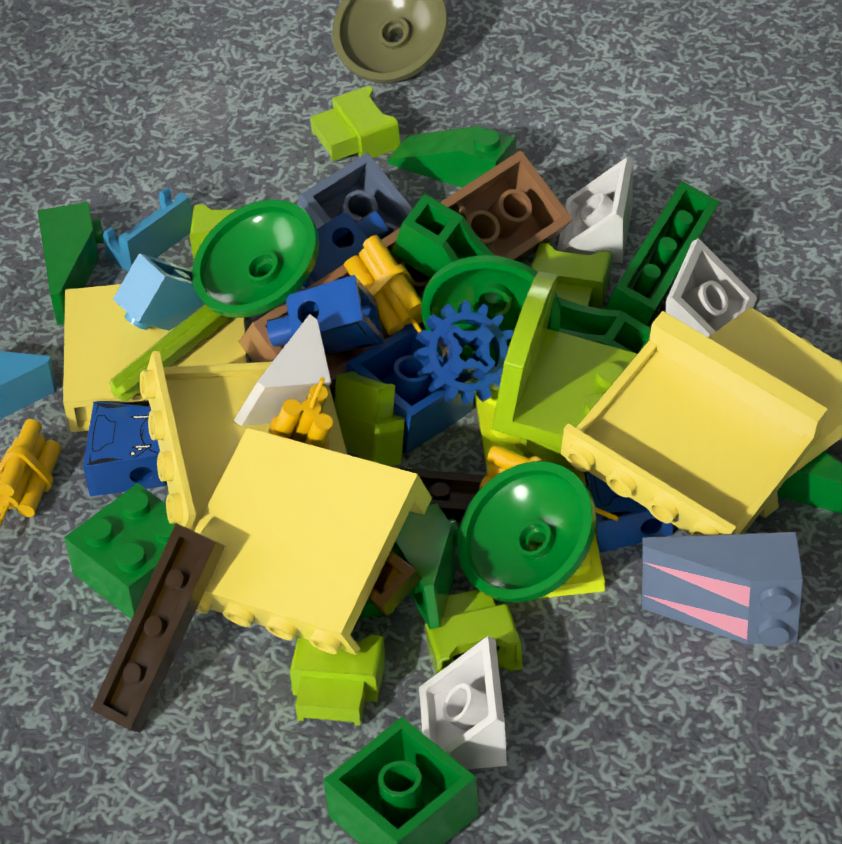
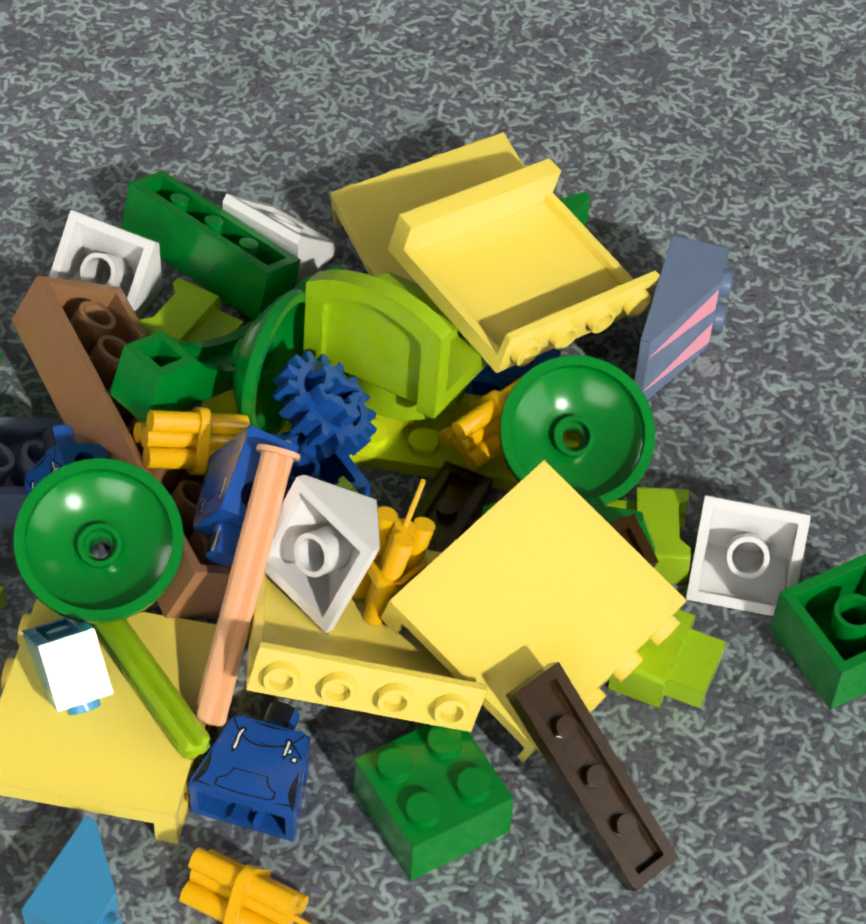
camera: 80 degrees left, 5 degrees up
none -> light nougat axle [194,444,301,727]

